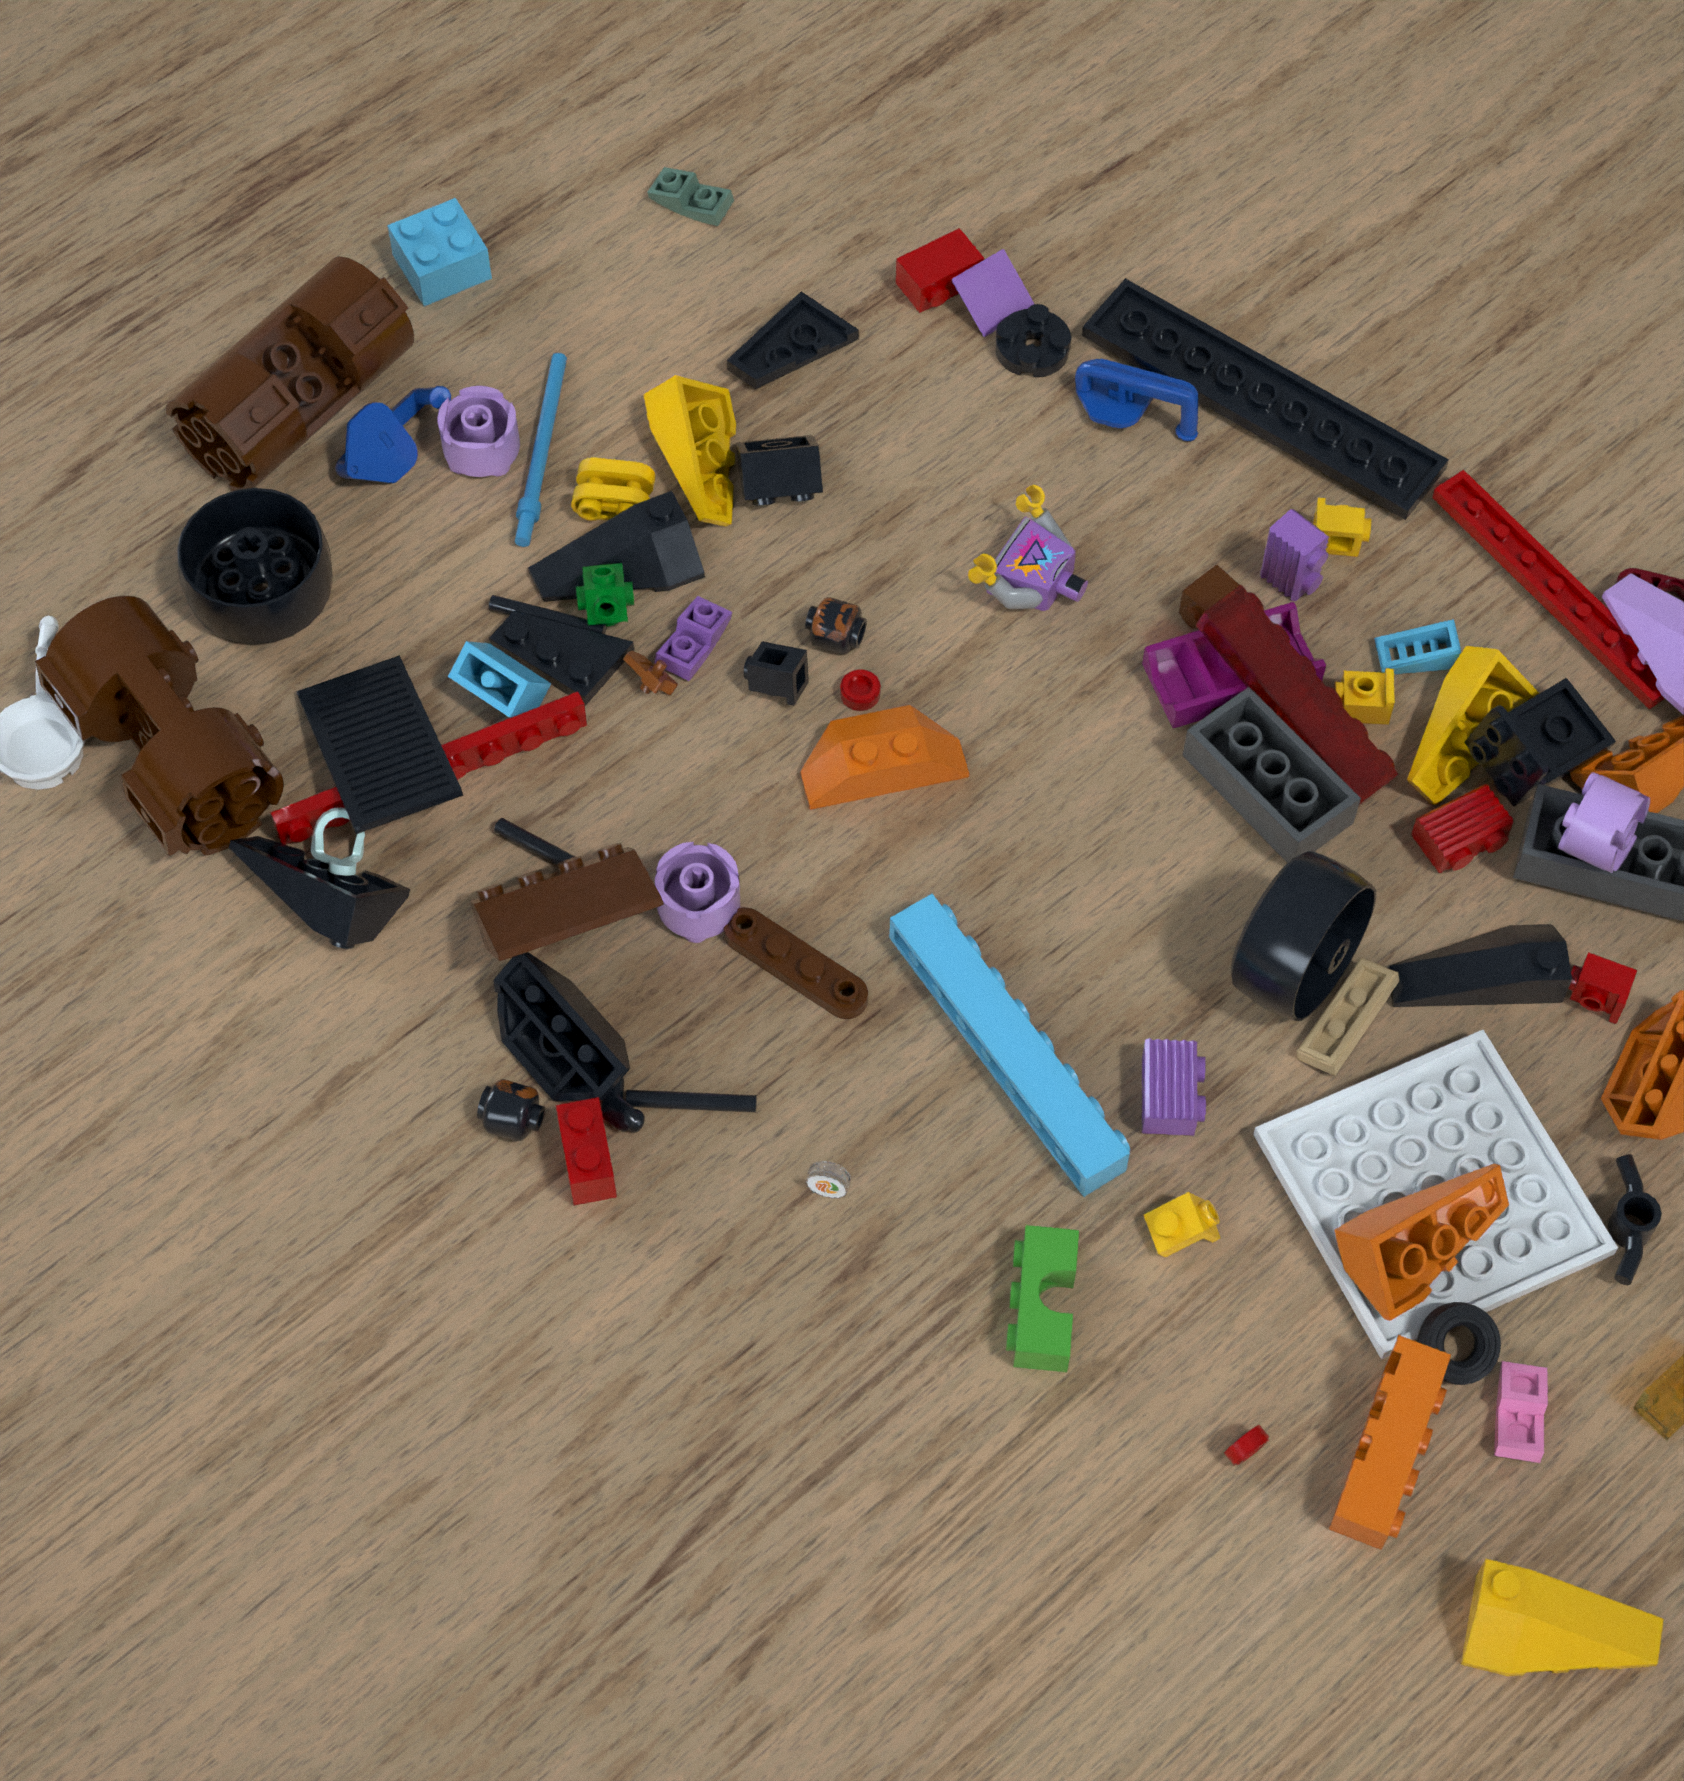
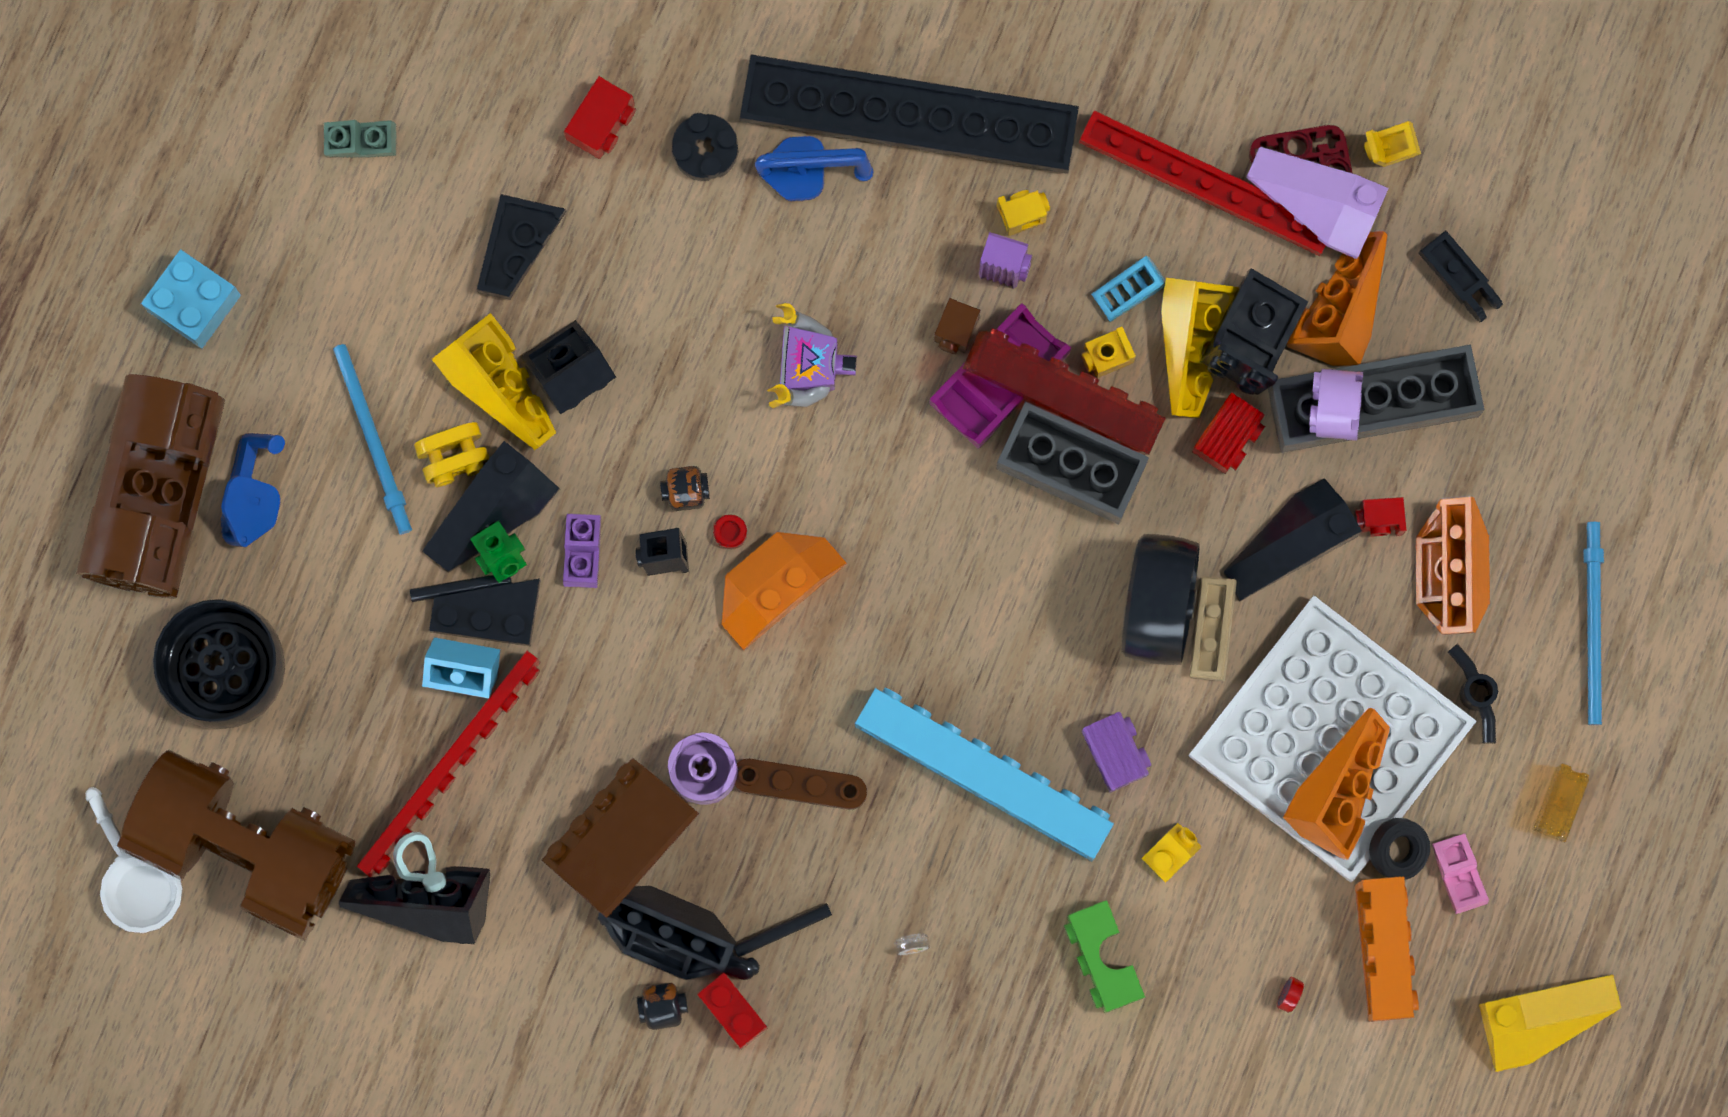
camera: 25 degrees left, 20 degrees up
black window [296,655,464,834] -> none
lavender brick [437,386,520,477] -> none
black bar [494,818,584,866] -> none
dark orange piece [623,650,678,696] -> none
medium lavender sticker [952,249,1034,337] -> none

